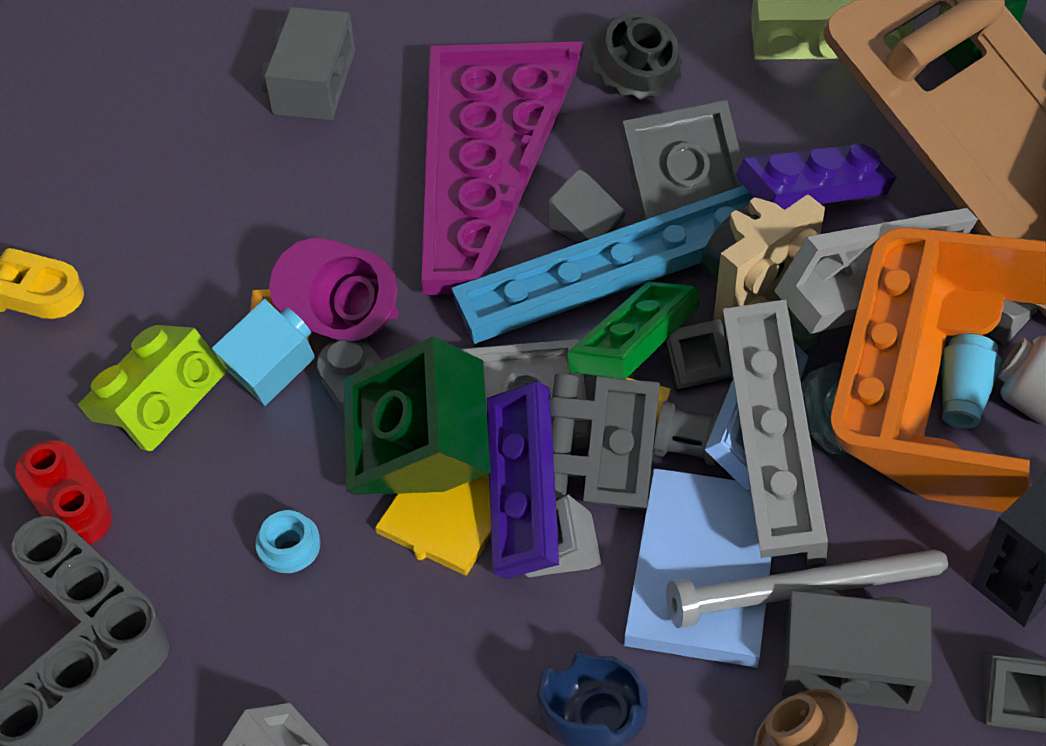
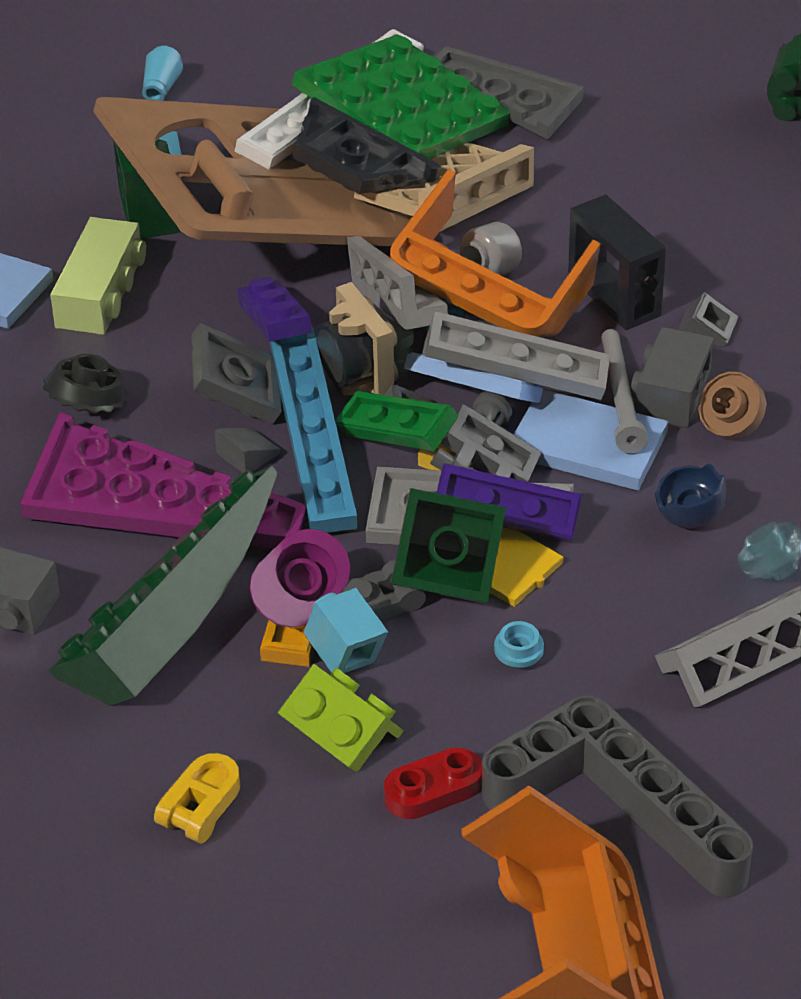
camera: 80 degrees left, 10 degrees down
none -> wedge [49,465,278,706]

